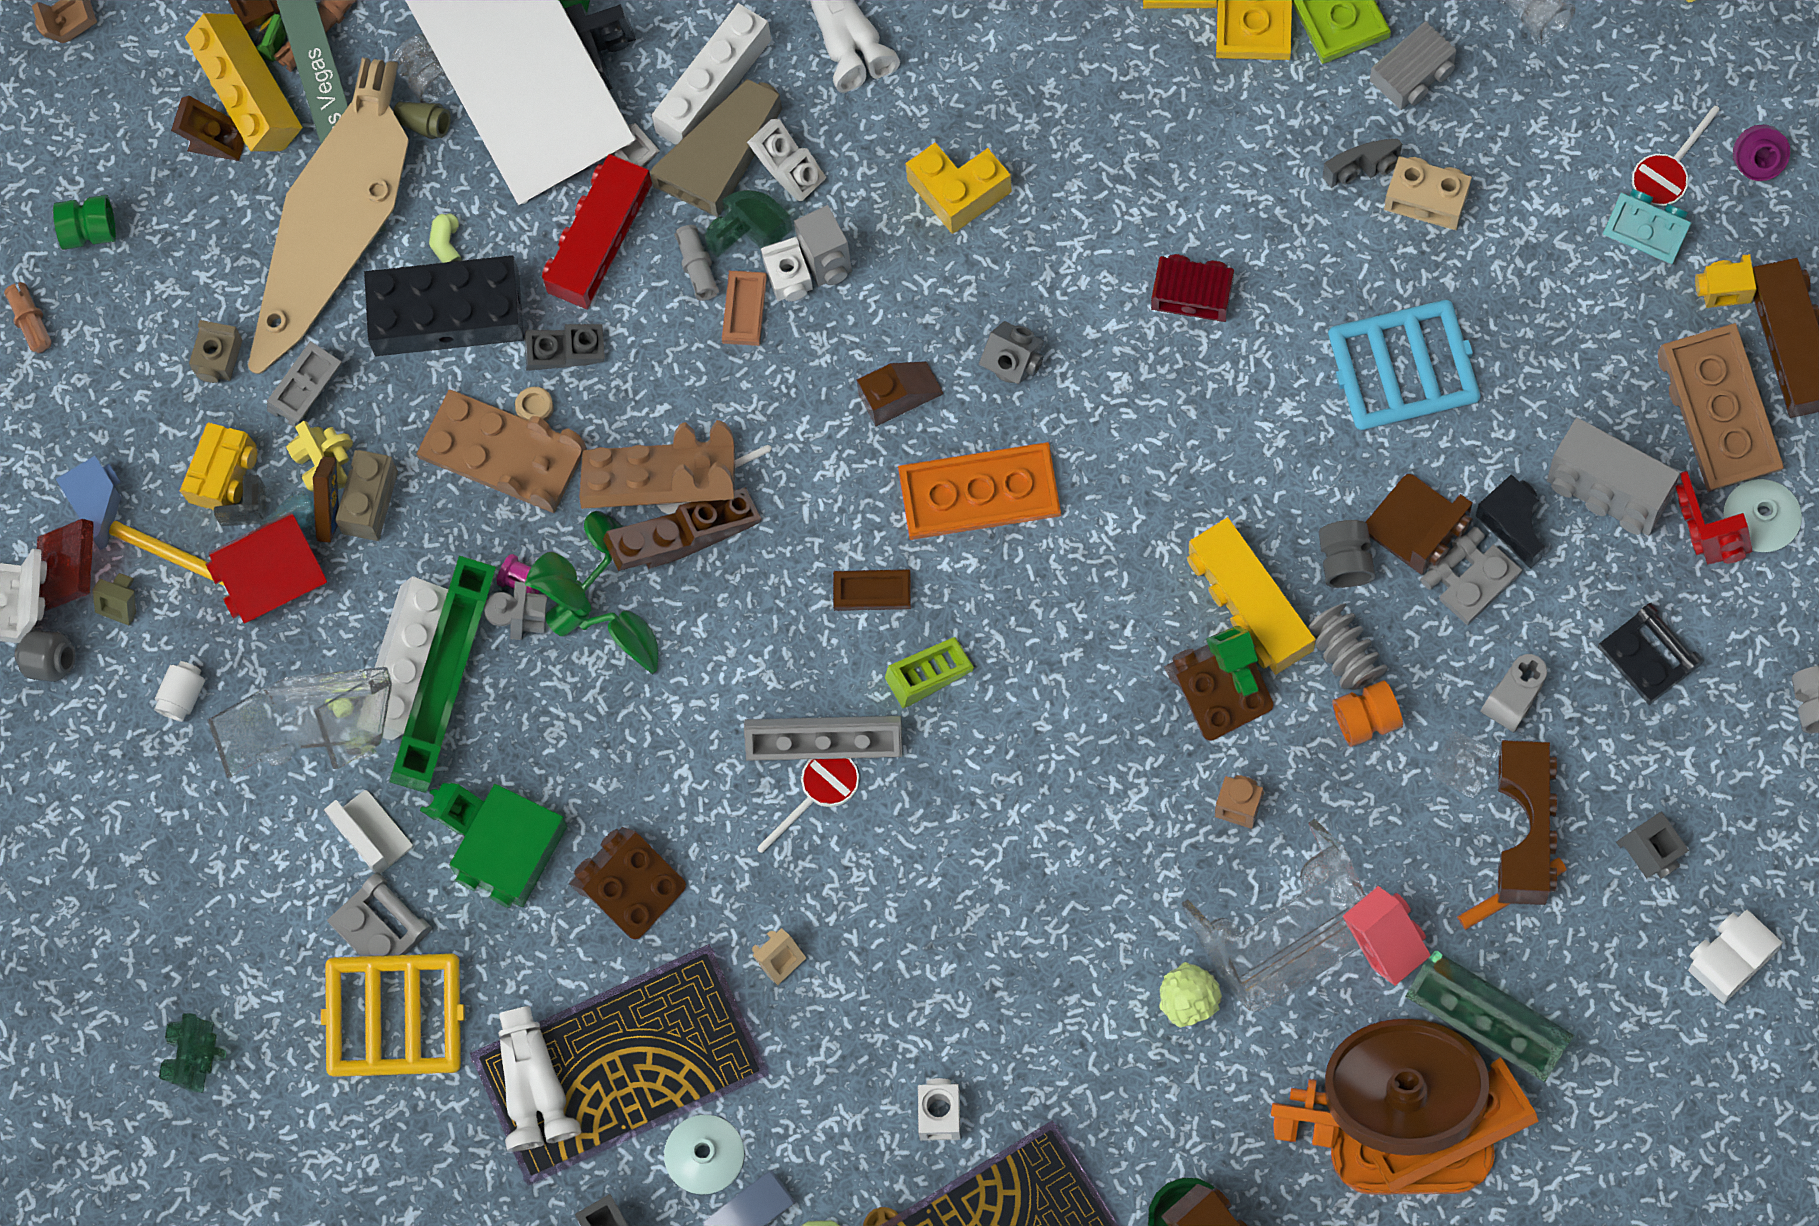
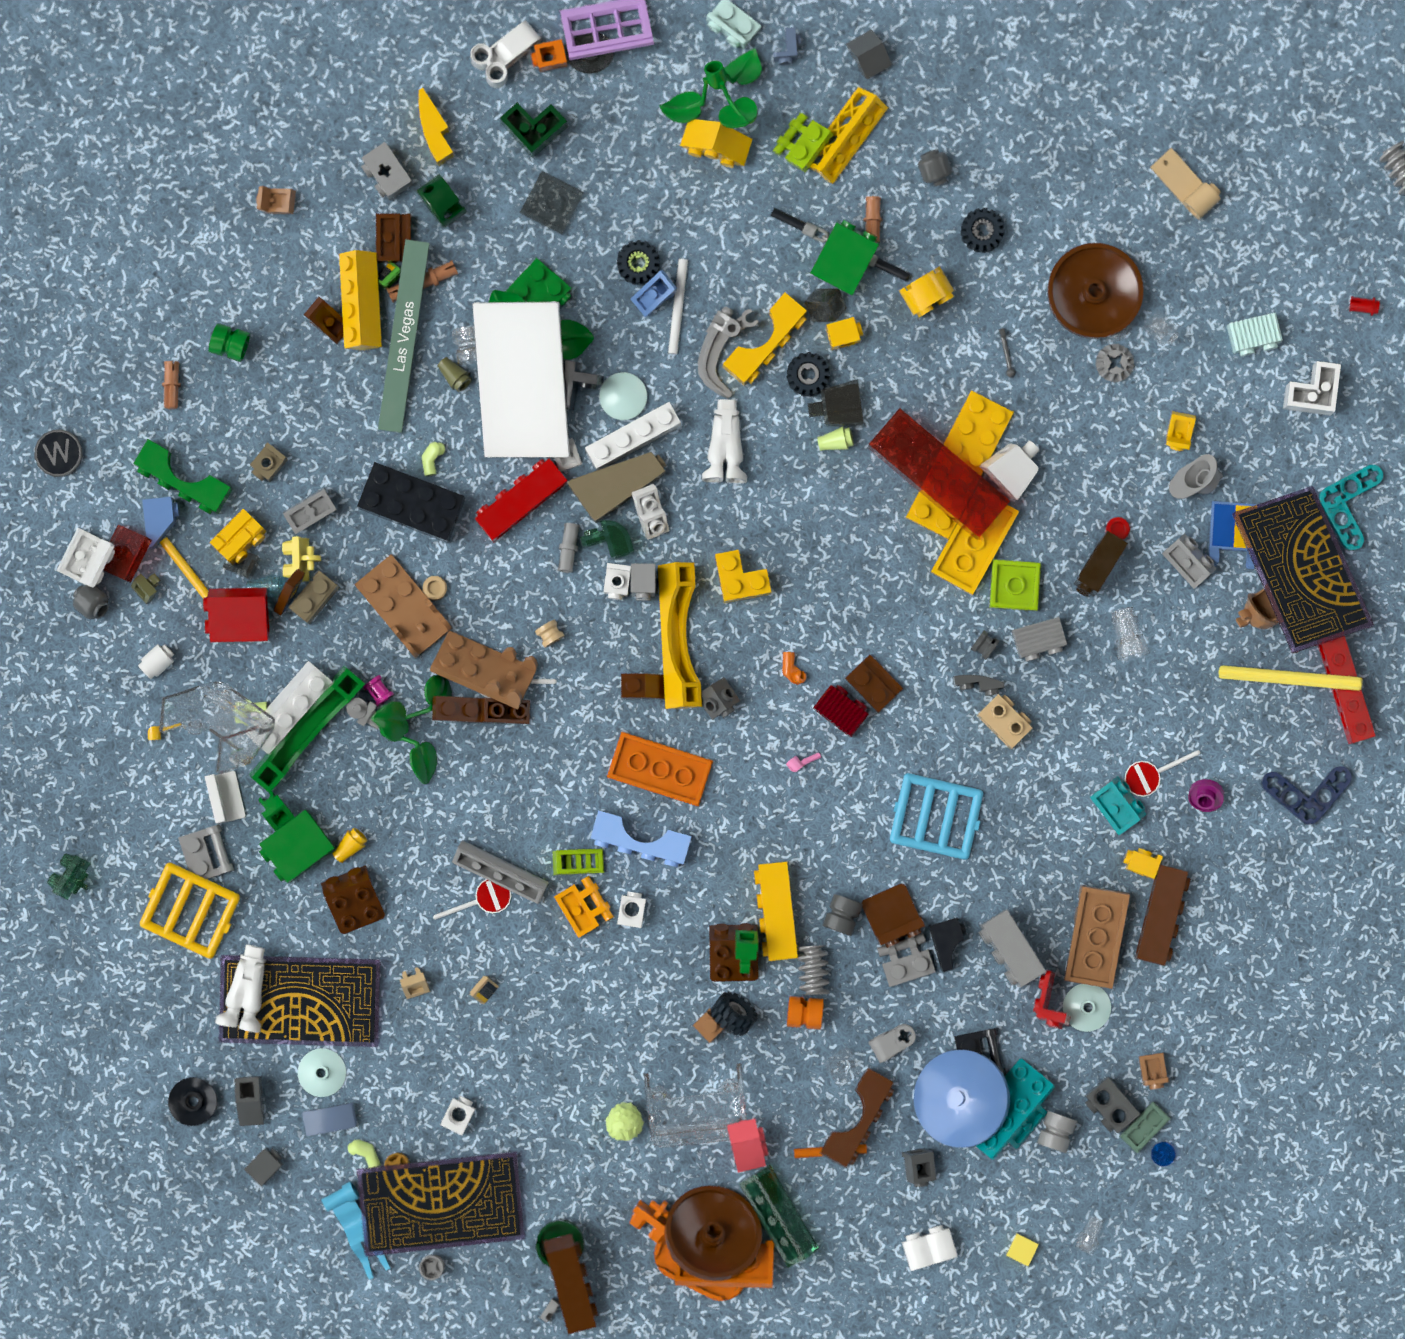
camera: 15 degrees right, 15 degrees up
tan wing [248,57,409,374] -> none
dark grey slope [524,324,605,371] -> none
nougat tile [722,270,767,346] -> none
reddish brown tile [833,569,911,611] -> none
none -> green arch [133,439,233,515]
none -> yellow hand [148,722,181,740]
none -> yellow cone [332,827,368,863]
none -> slope [470,976,499,1004]
none -> tan wheel [535,619,565,648]
none -> light orange plate [554,876,614,938]
none -> light blue arch [591,810,691,868]
none -> light aqua dish [599,372,647,420]
none -> white brick [617,892,646,928]
none -> yellow arch [658,562,702,709]
none -> black bush [711,992,758,1036]
none -> orange arm [782,652,807,685]
none -> bright pink hand [786,752,821,772]
none -> reddish brown plate [845,655,903,713]
none -> medium blue dish [914,1050,1010,1147]
none -> dark grey wheel [971,630,1000,660]
none -> teal bracket [976,1058,1055,1160]

